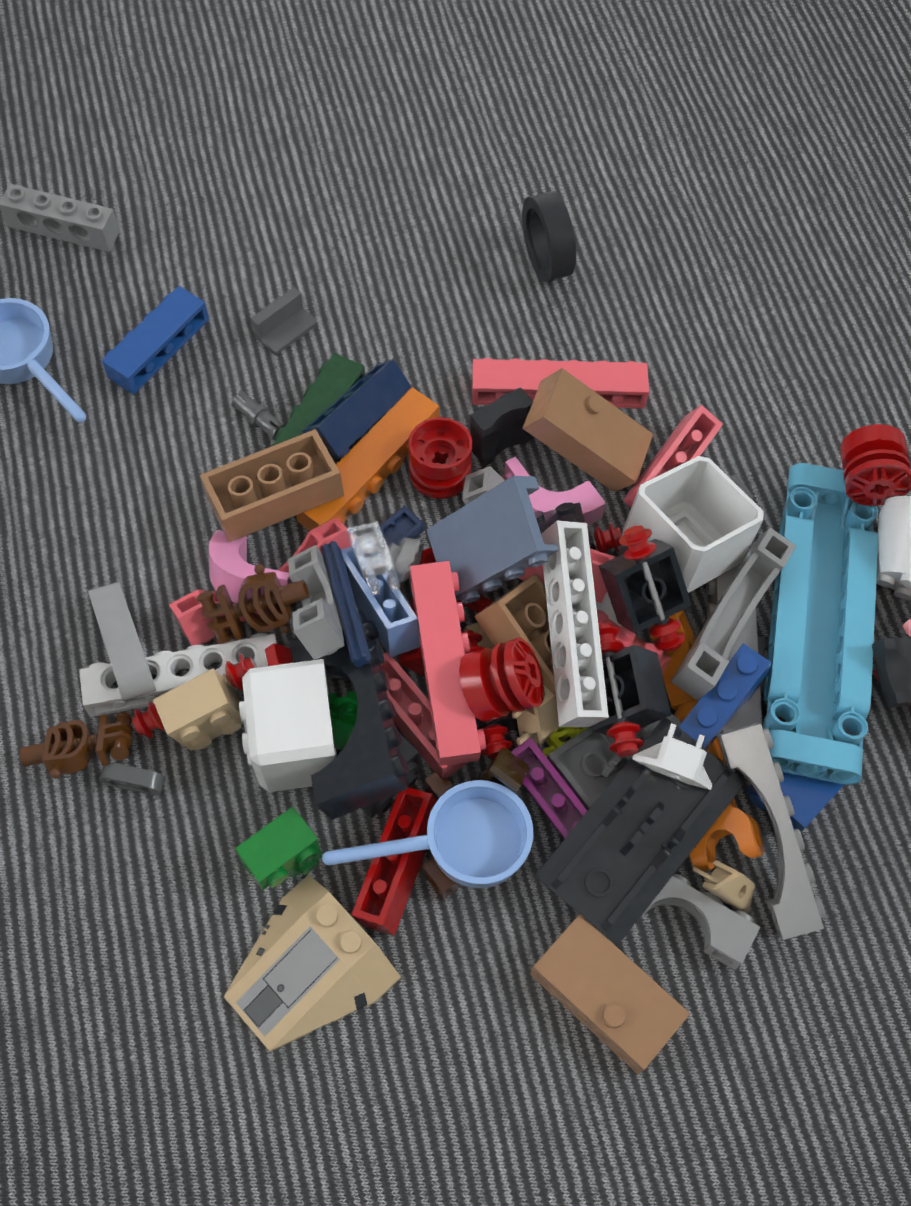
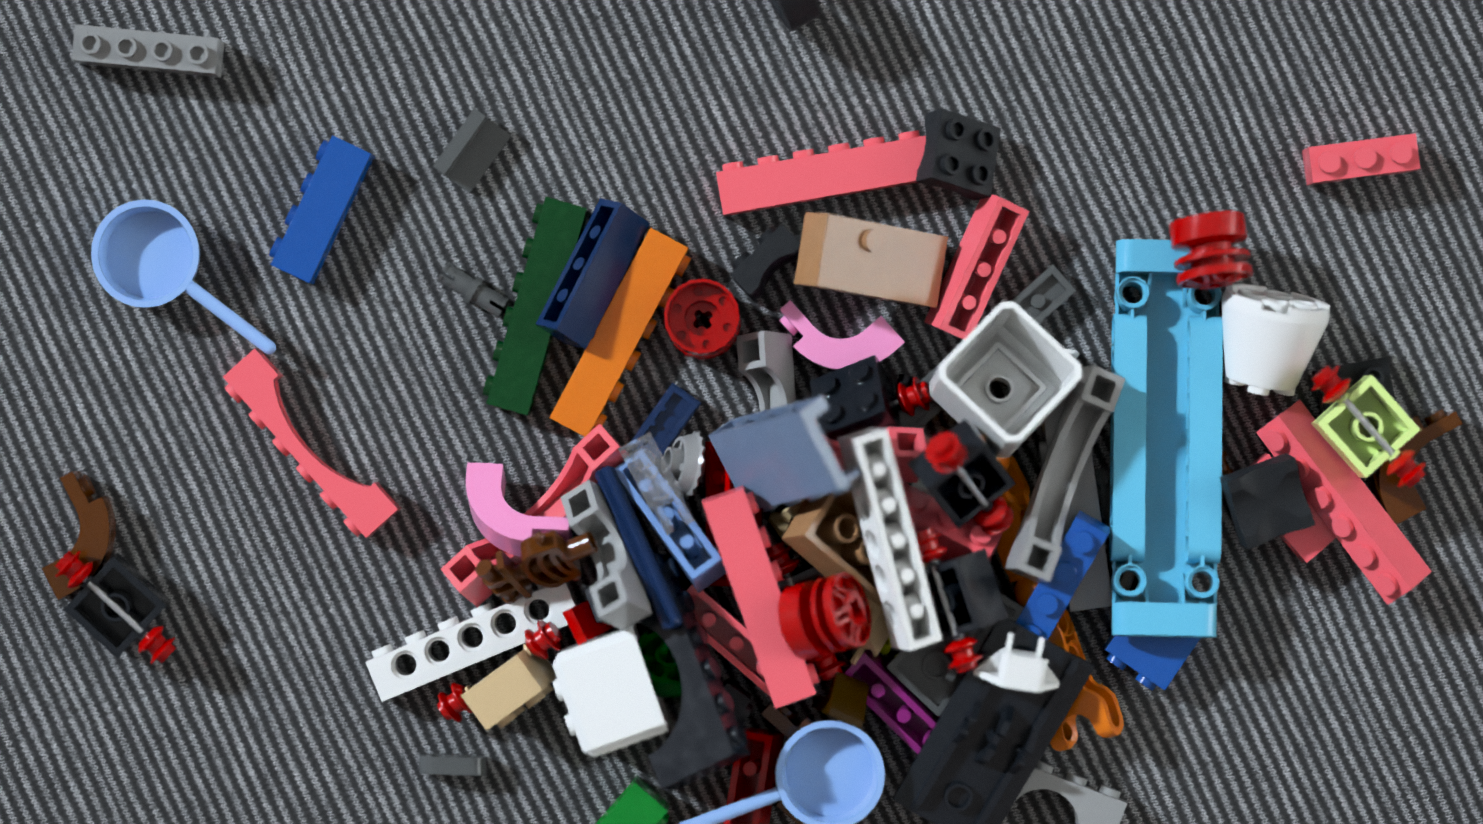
camera: 10 degrees left, 25 degrees up
reddish brown torso [20,712,133,779] -> none
light grey beam [88,581,156,701] -> none
medium nougat brick [200,429,344,542] -> none
tan piece [692,860,755,913] -> none
light grey arch [716,723,826,940] -> none
none -> coral arch [223,348,402,538]
none -> black brick [916,108,1001,201]

